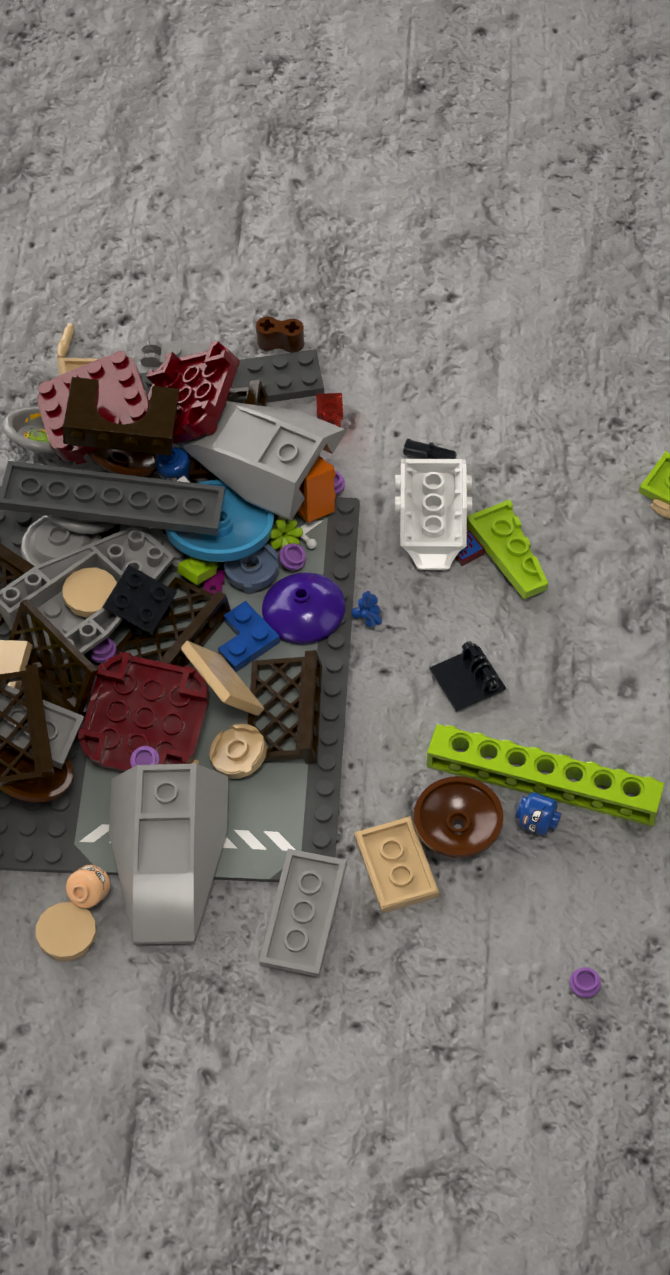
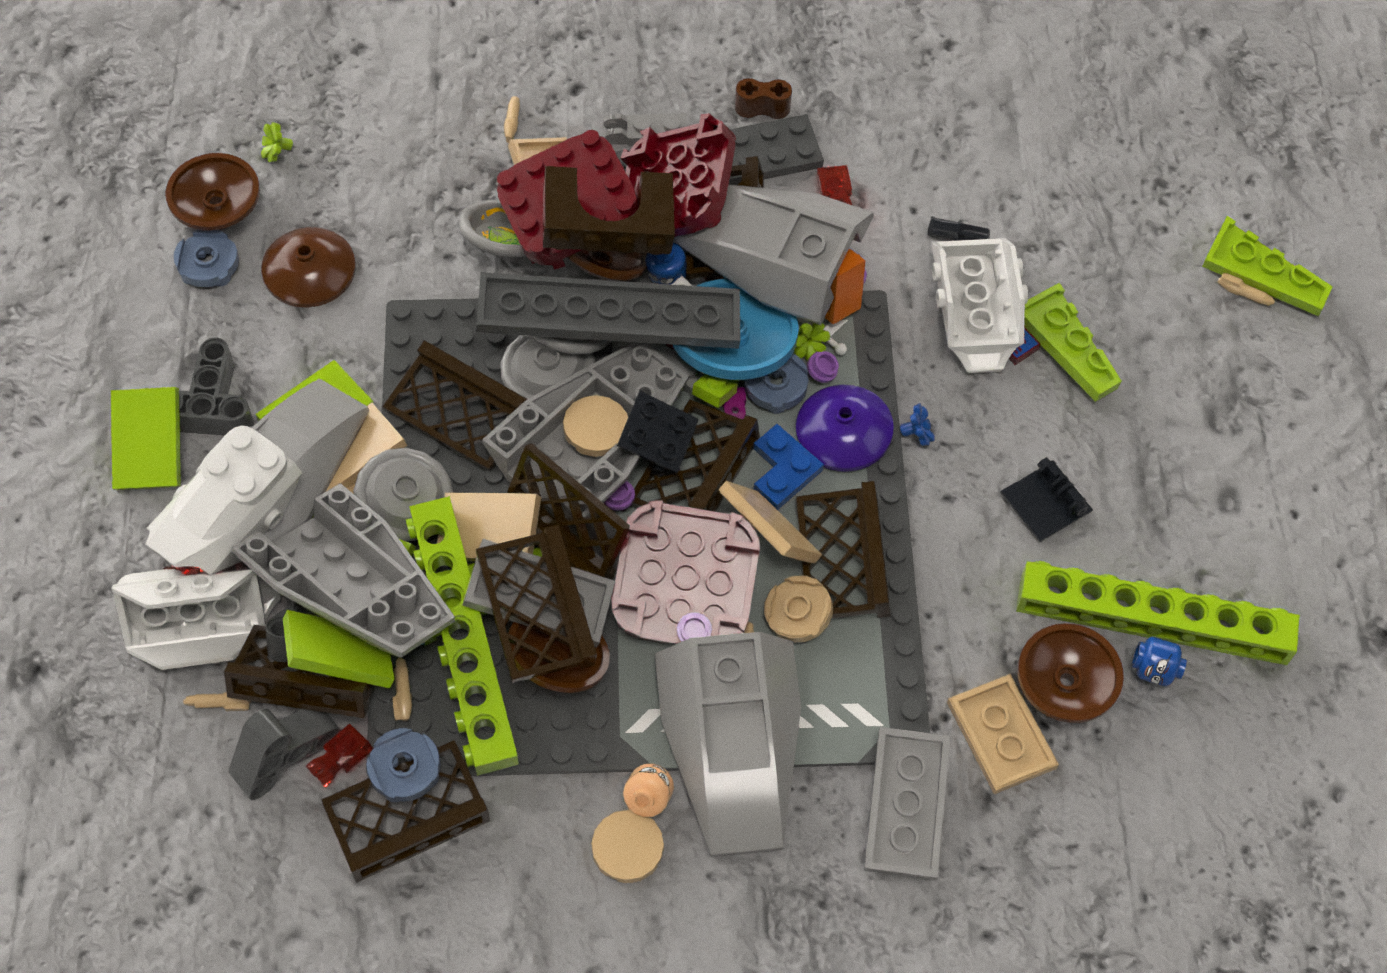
camera: 10 degrees left, 5 degrees up
medium lavender plate [570,967,601,998] -> none

